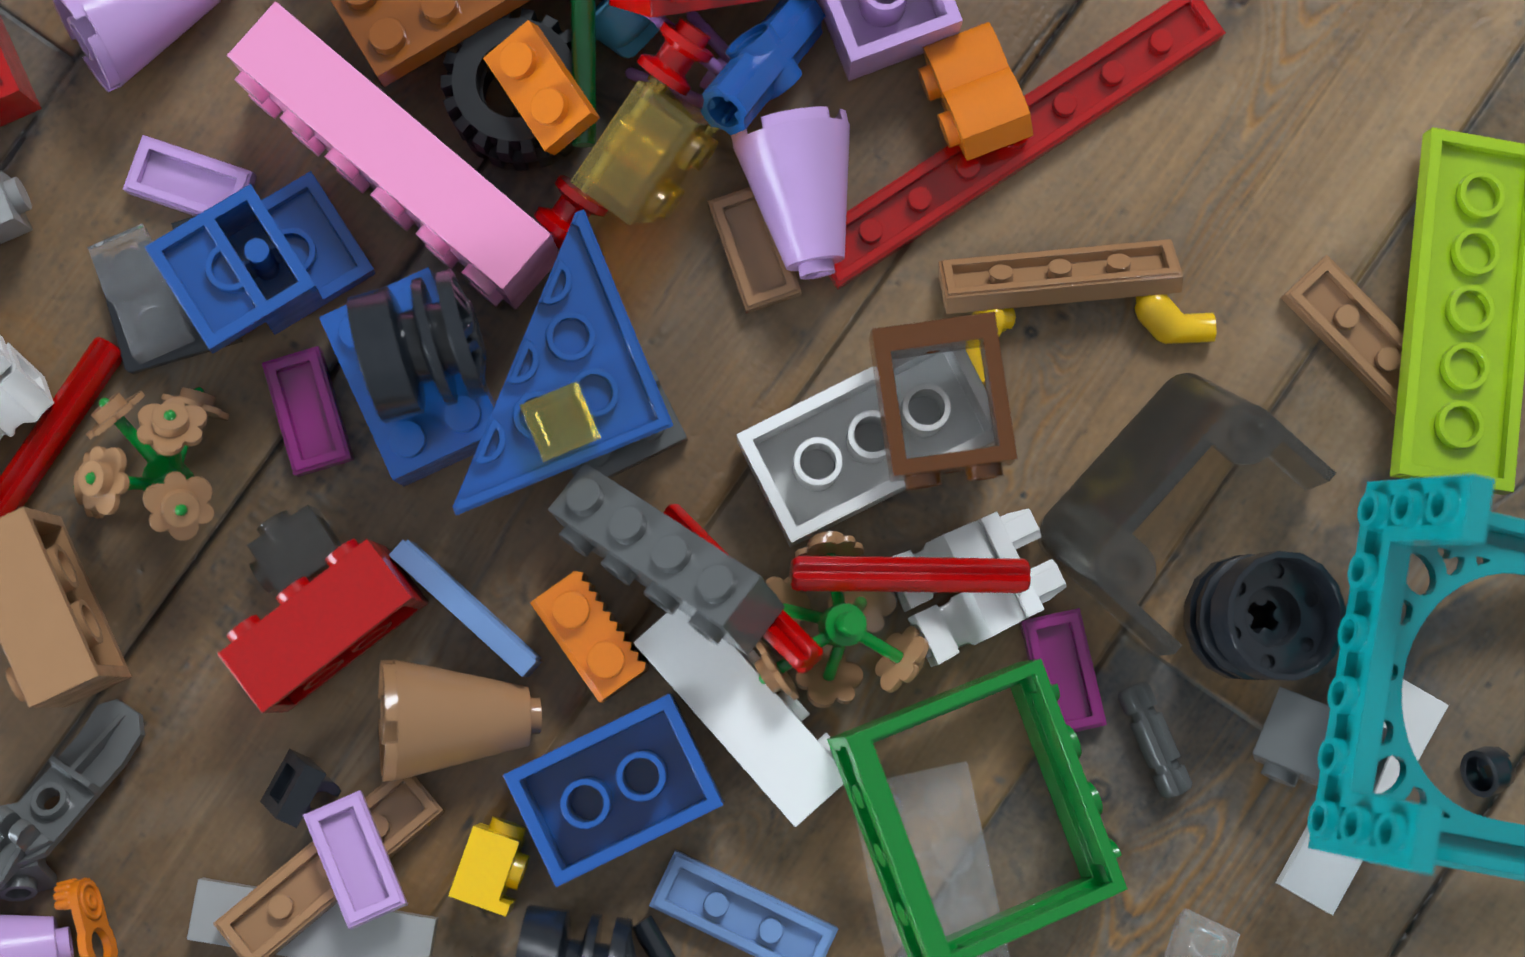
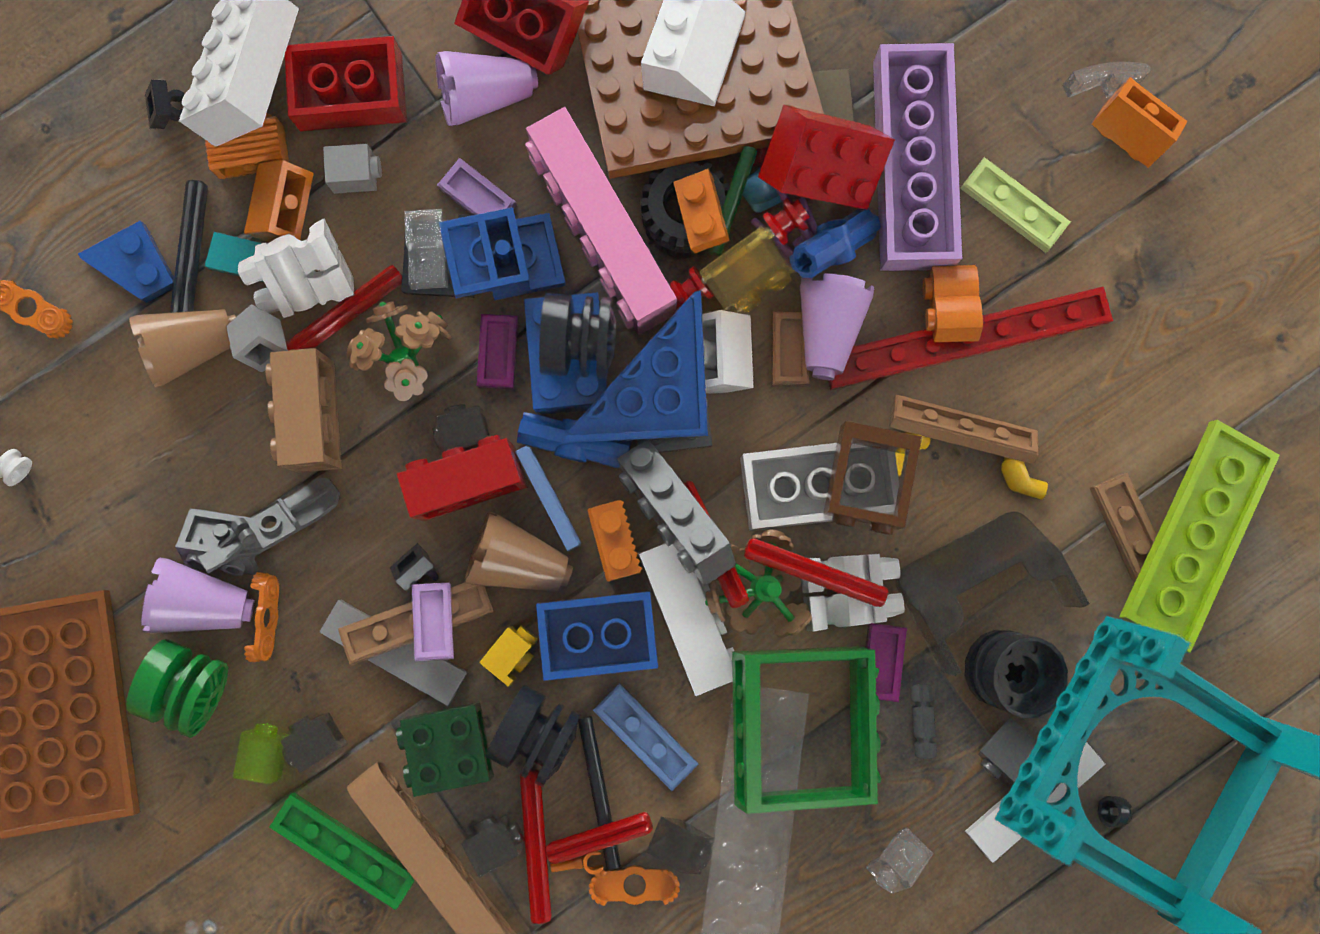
camera: 20 degrees right, 0 degrees up
clear yellow tile [519,381,601,462] -> none
none -> blue piece [517,412,632,468]
none -> white slope [702,310,753,394]

